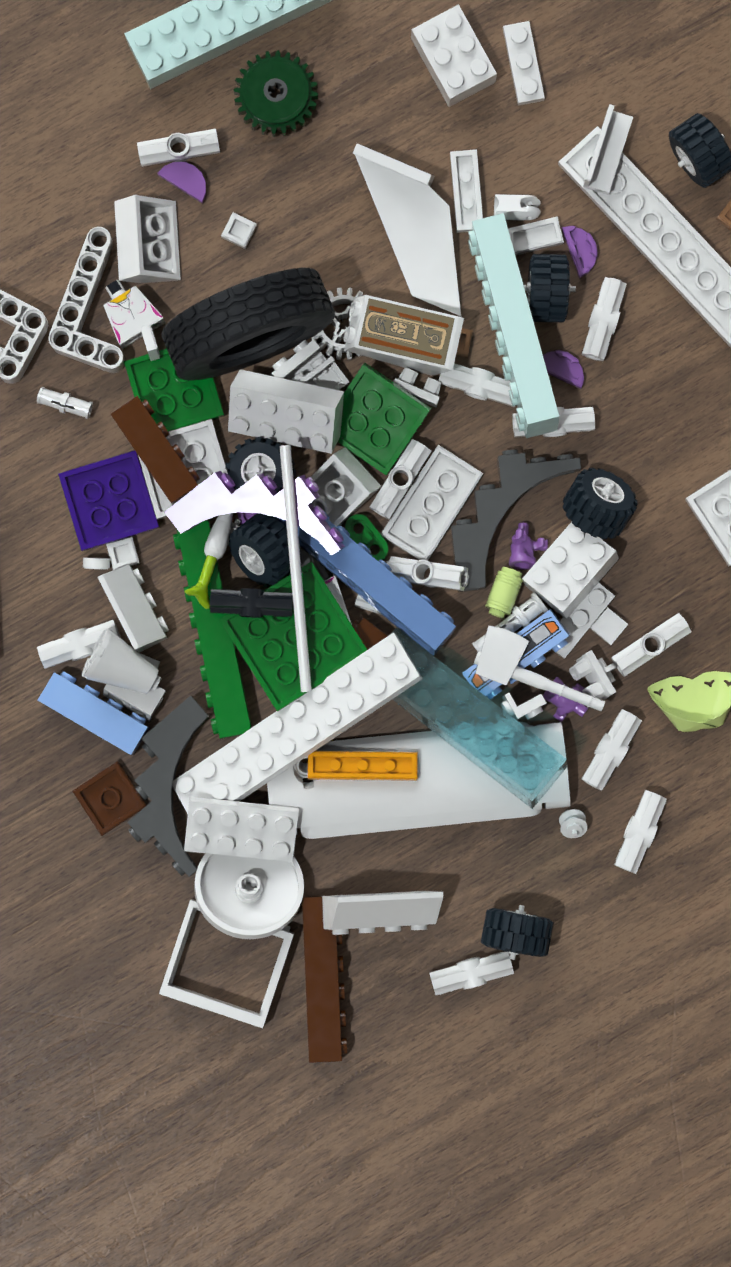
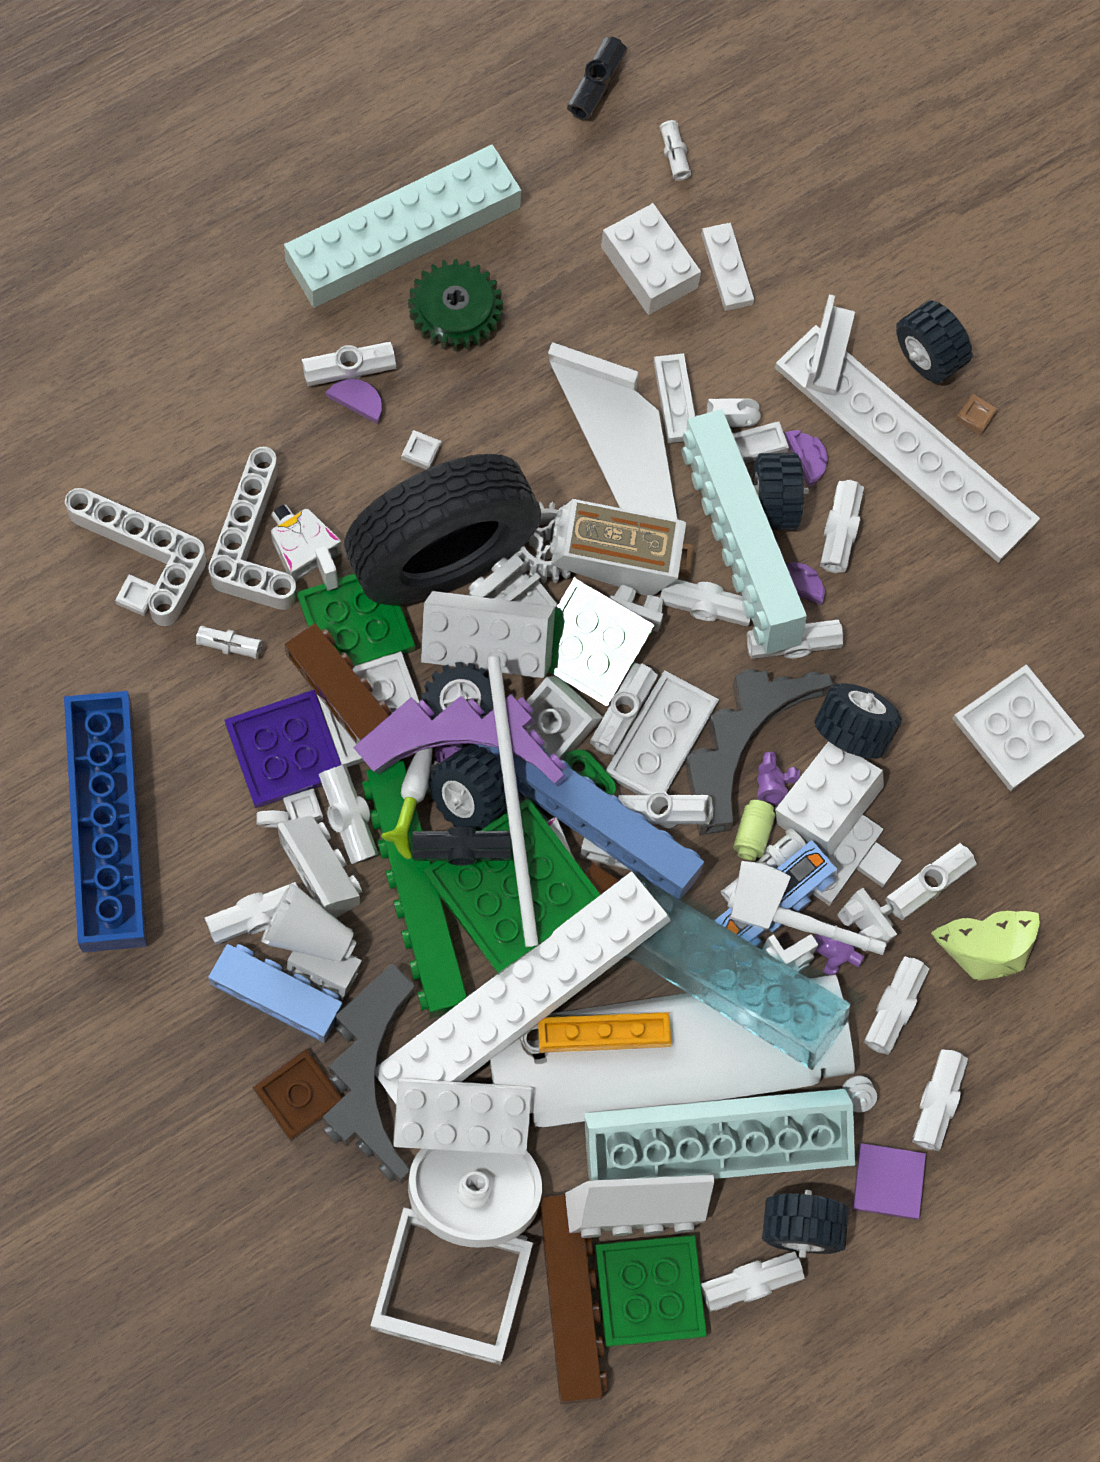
camera: 10 degrees left, 15 degrees down
white slope [114,195,181,283] -> none
none -> white piece [319,765,378,864]
none -> light aqua brick [584,1089,855,1181]
none -> green plate [595,1235,707,1348]
none -> medium lavender tile [852,1143,926,1220]

